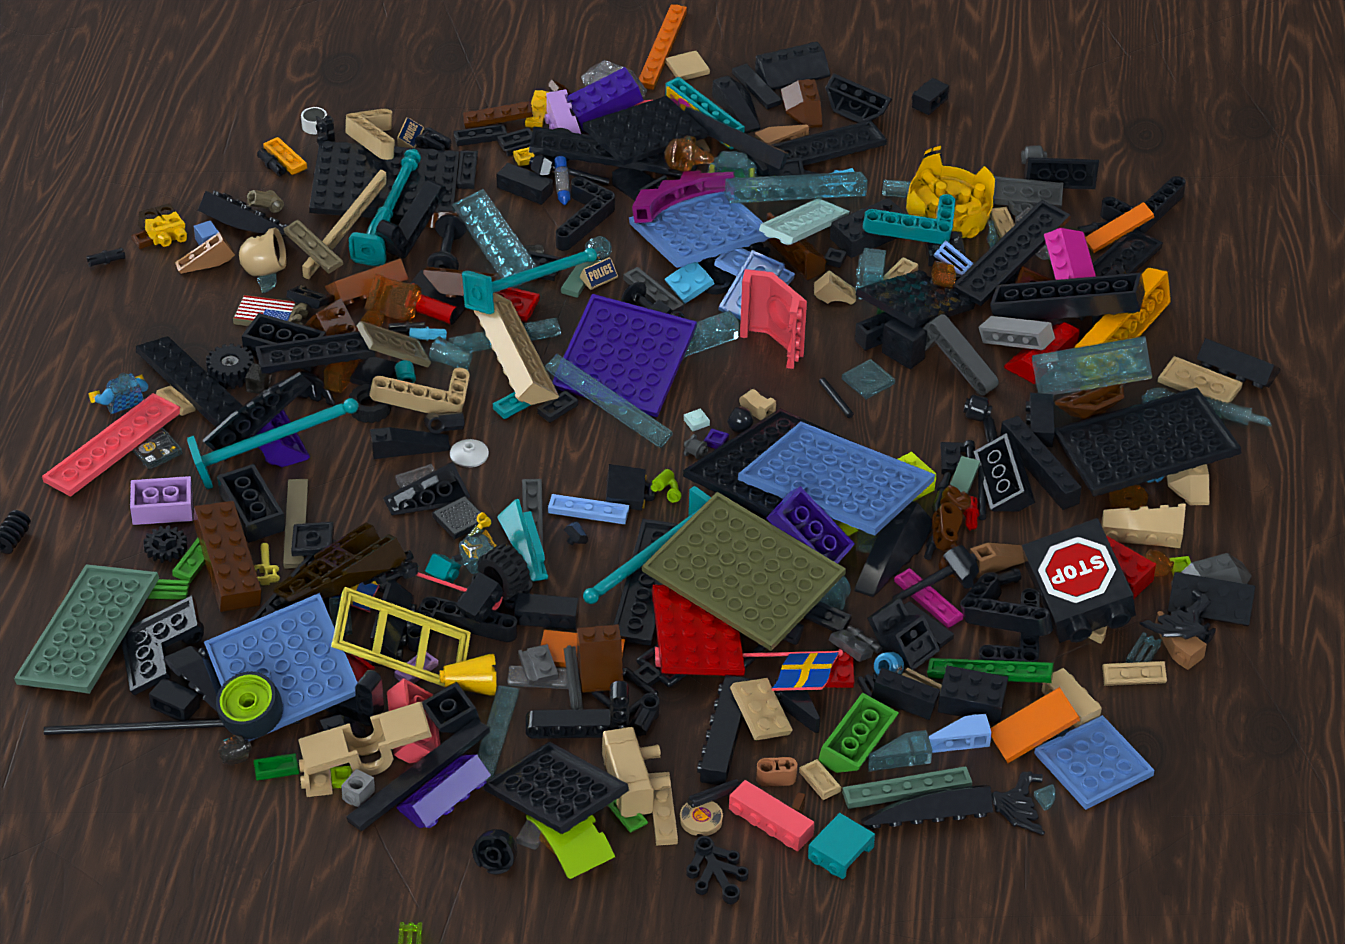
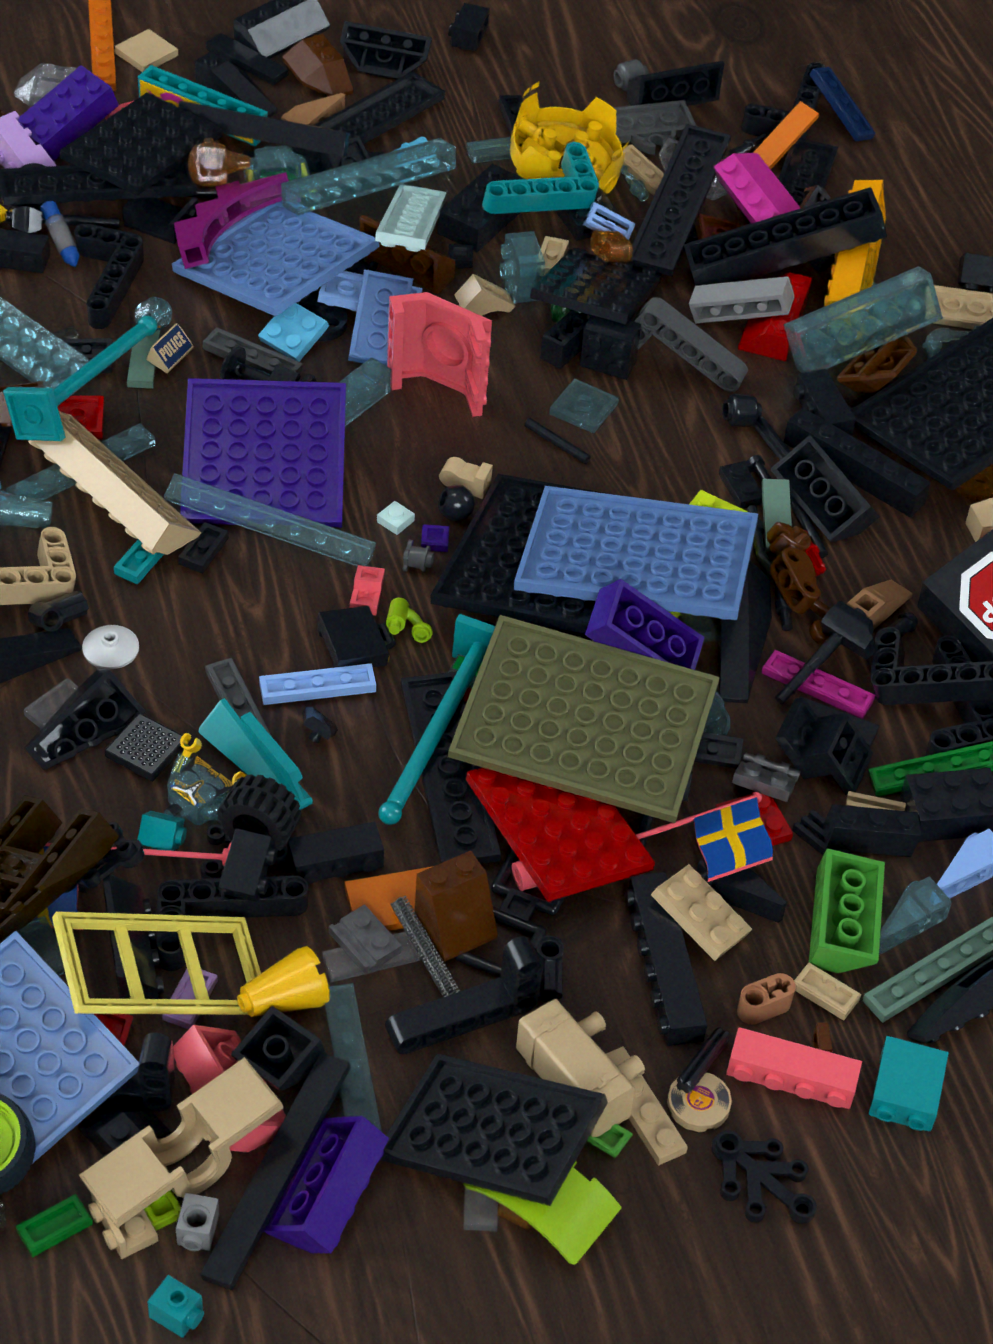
camera: 25 degrees left, 5 degrees up
black cylinder [472,829,518,874] -> none
dark azure head [874,652,904,675] -> none
none -> teal brick [147,1275,204,1338]
none -> coral slope [349,565,385,616]
none -> dark blue tile [810,67,876,141]

